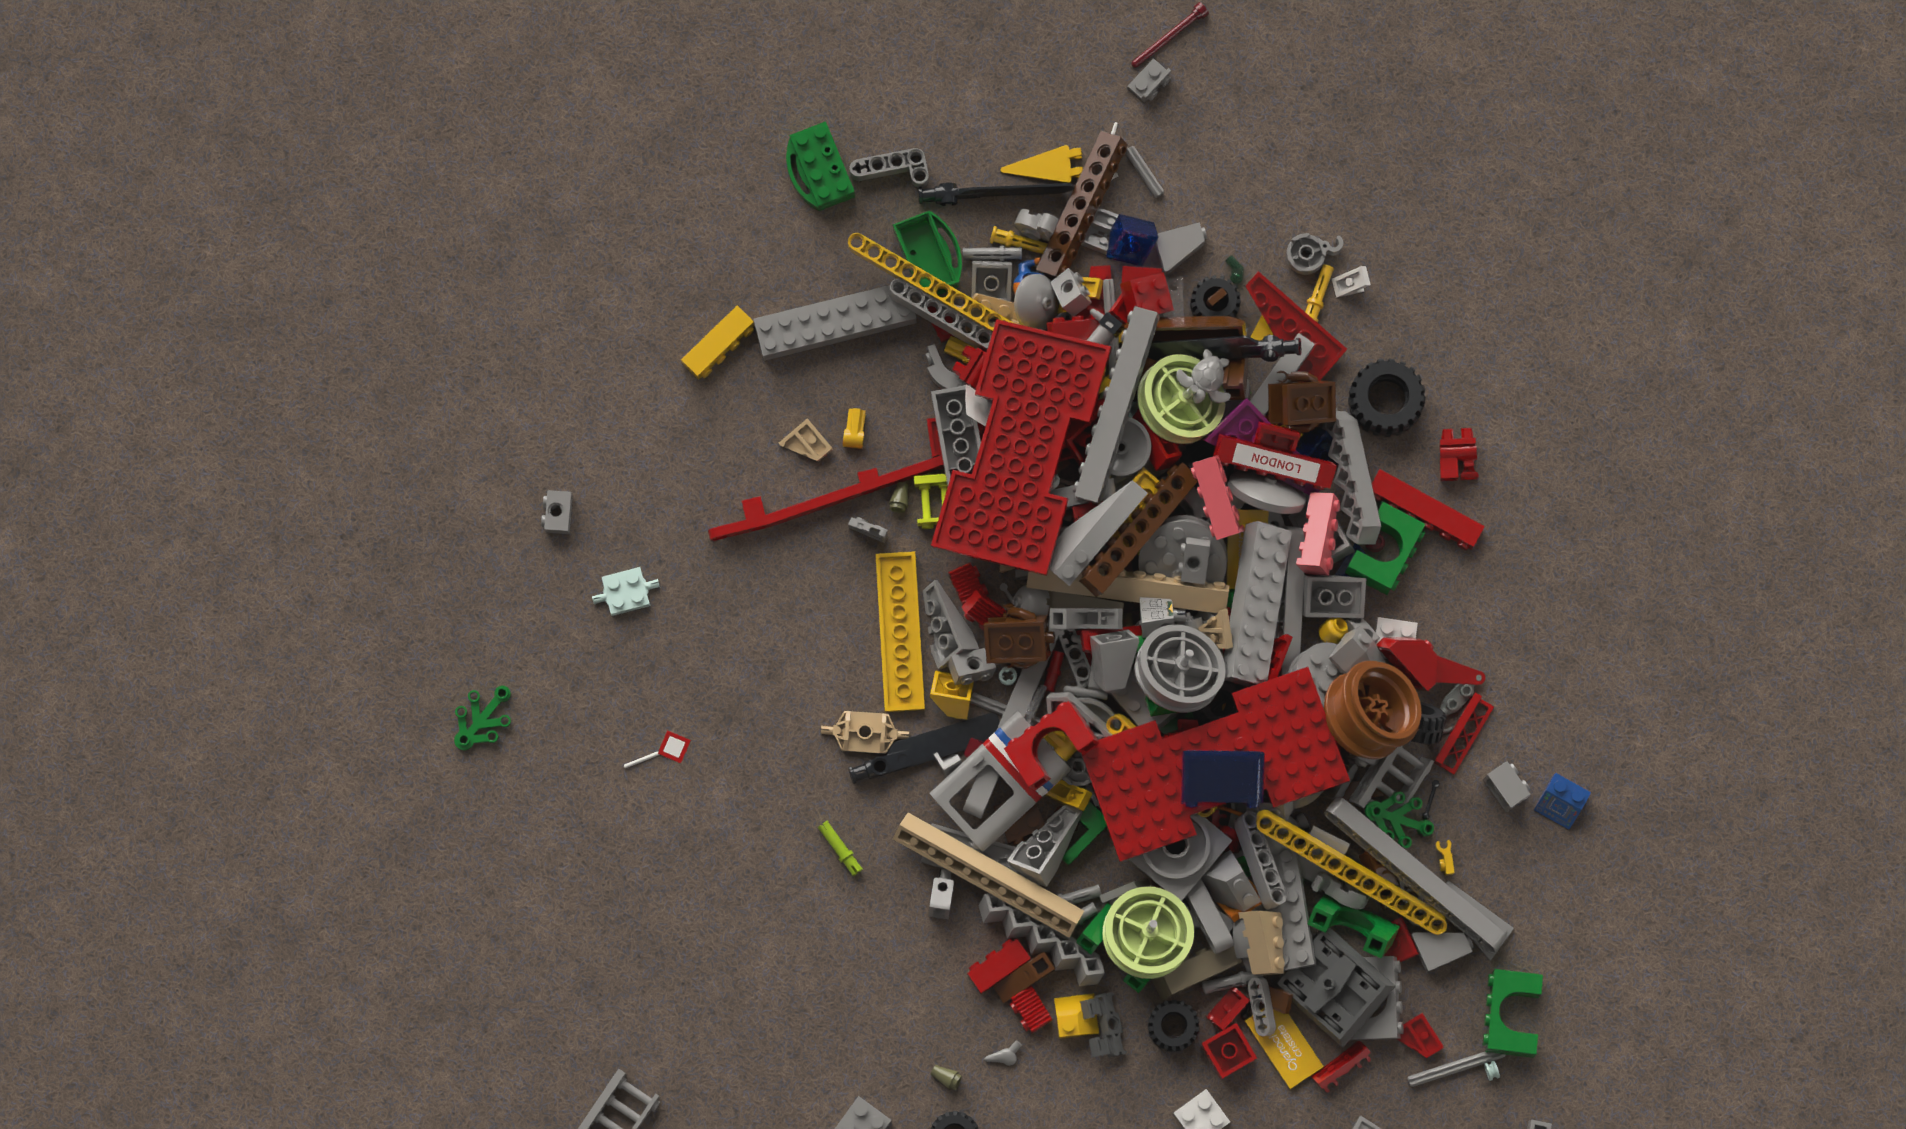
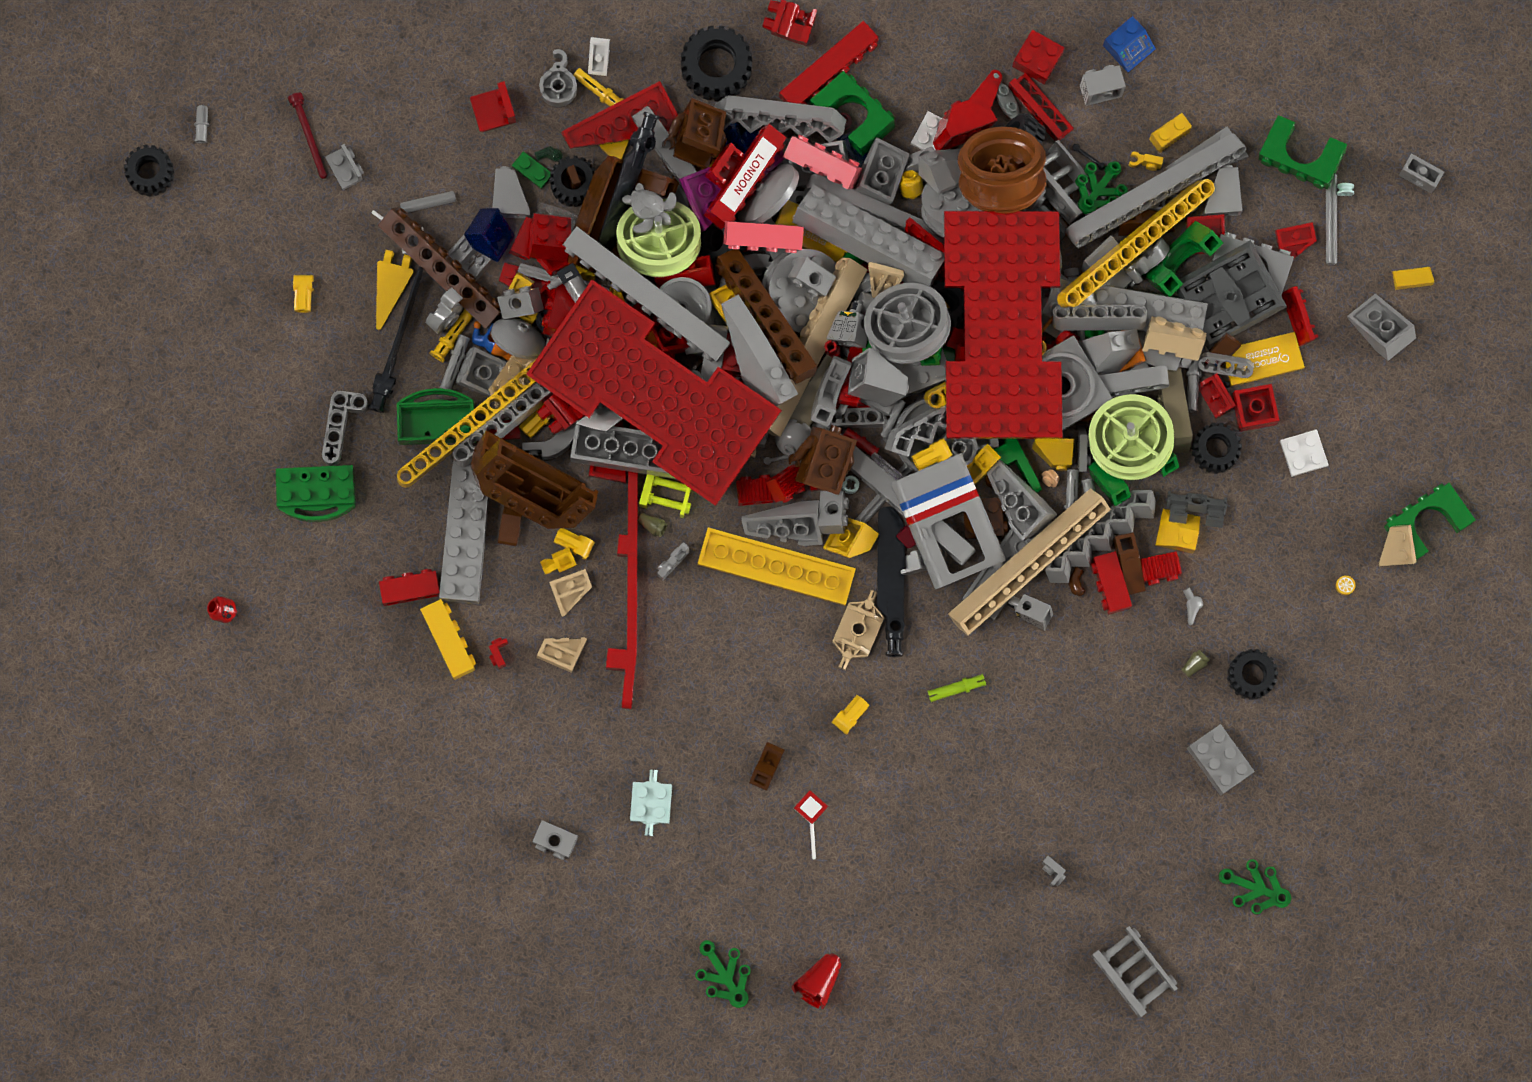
camera: 75 degrees left, 0 degrees up
red arch [1004,701,1100,791] -> none
clear blue windscreen [1181,750,1265,808] -> none
none -> red head [207,596,237,623]
none -> yellow piece [293,275,314,313]
none -> red brick [379,569,440,606]
none -> red bracket [470,81,516,132]
none -> reddish brown wedge [471,431,598,529]
none -> red bracket [489,638,508,669]
none -> reddish brown slope [498,506,523,546]
none -> green plate [511,151,551,189]
none -> tan wing [536,637,587,673]
none -> yellow plate [540,547,577,574]
none -> reddish brown slope [749,742,785,791]
none -> red cone [791,953,842,1009]
none -> red pin [824,340,841,358]
none -> yellow piece [831,695,869,735]
none -> red brick [1012,30,1065,85]
none -> yellow slope [1032,439,1074,471]
none -> light grey bracket [1041,856,1066,887]
none -> light nougat plate [1042,469,1060,488]
none -> reddish brown arm [1068,567,1085,596]
none -> yellow brick [1149,113,1192,153]

